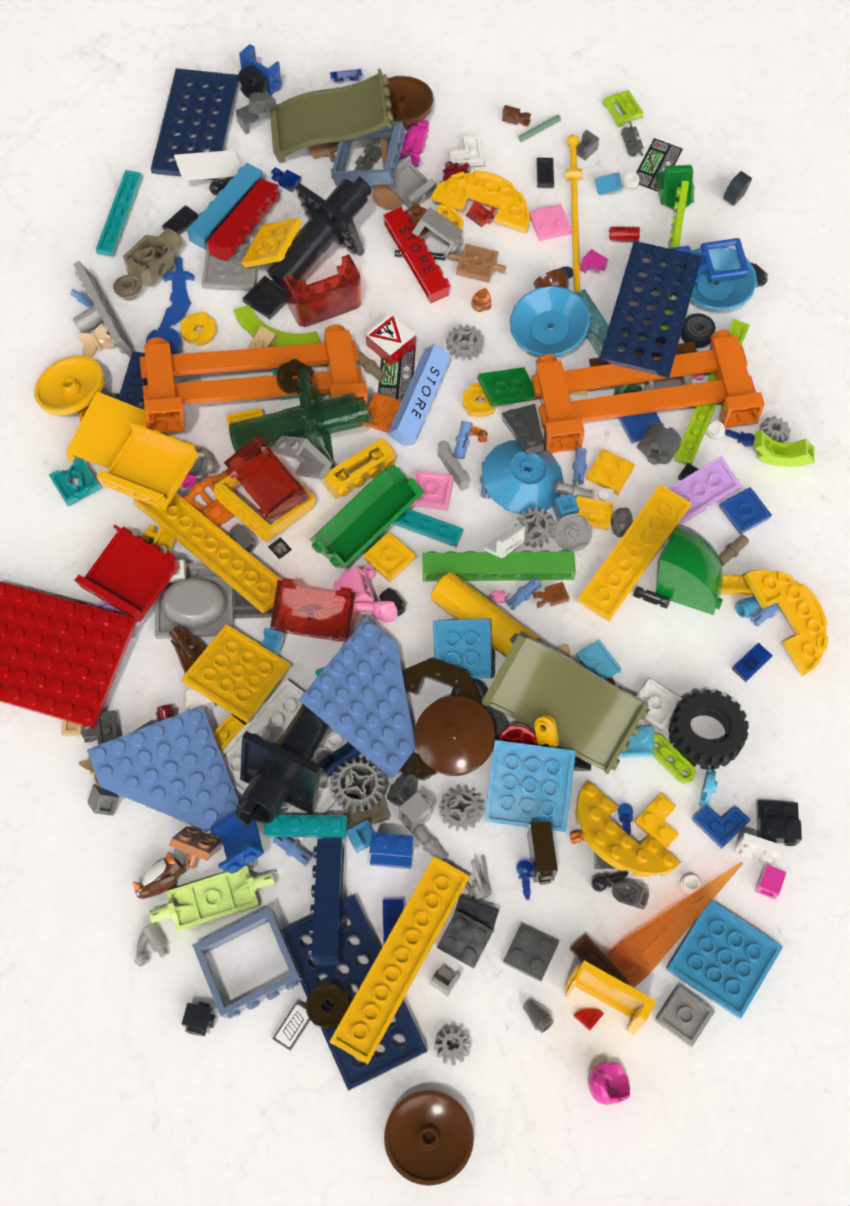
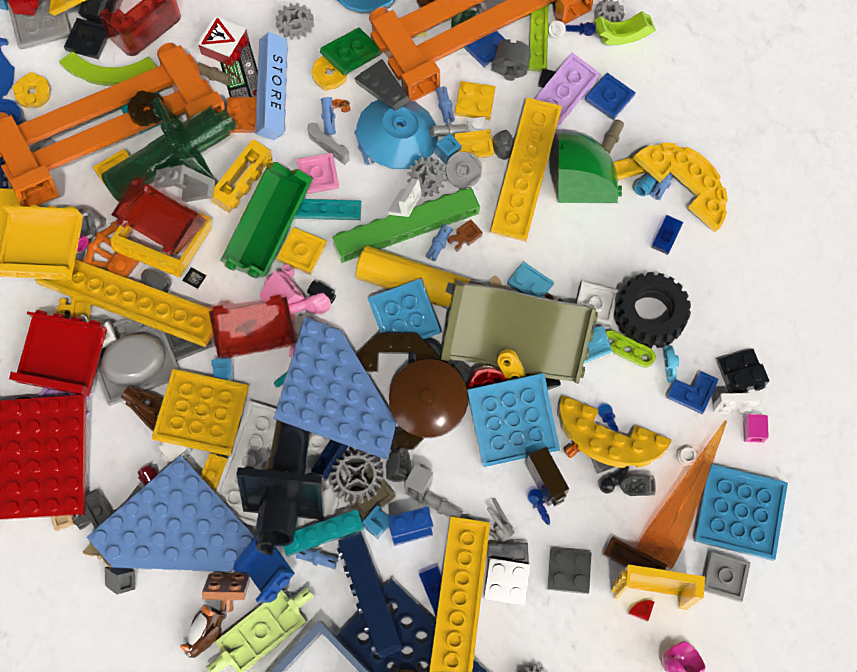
camera: 20 degrees left, 5 degrees up
tan plate [247,326,277,349] -> none
light grey panel [431,966,461,997] -> none
light grey gear [439,787,483,832] -> none
bright pink plate [489,590,508,603] -> none
dark grey cone [523,1000,554,1033] -> none
black axle [633,586,671,609] -> none
yellow plate [634,793,679,849] -> none

